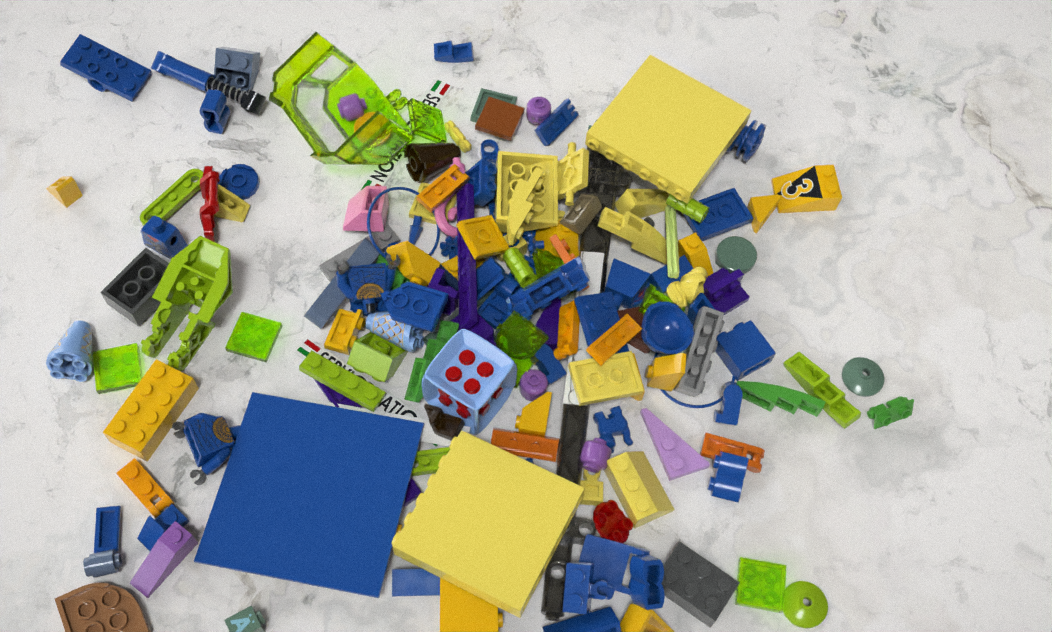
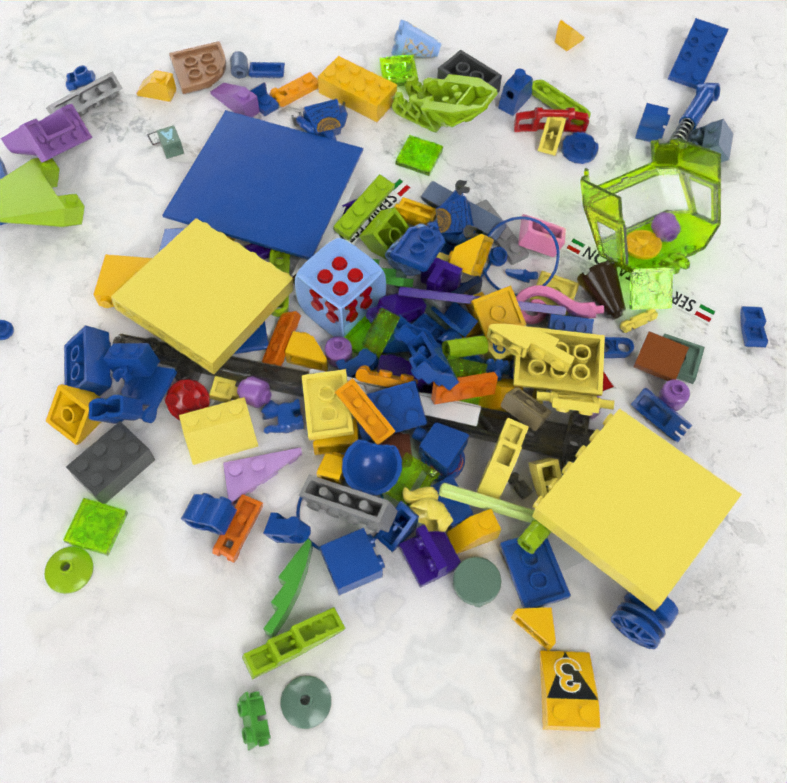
camera: 100 degrees right, 0 degrees up
light orange plate [416,164,470,213] -> none

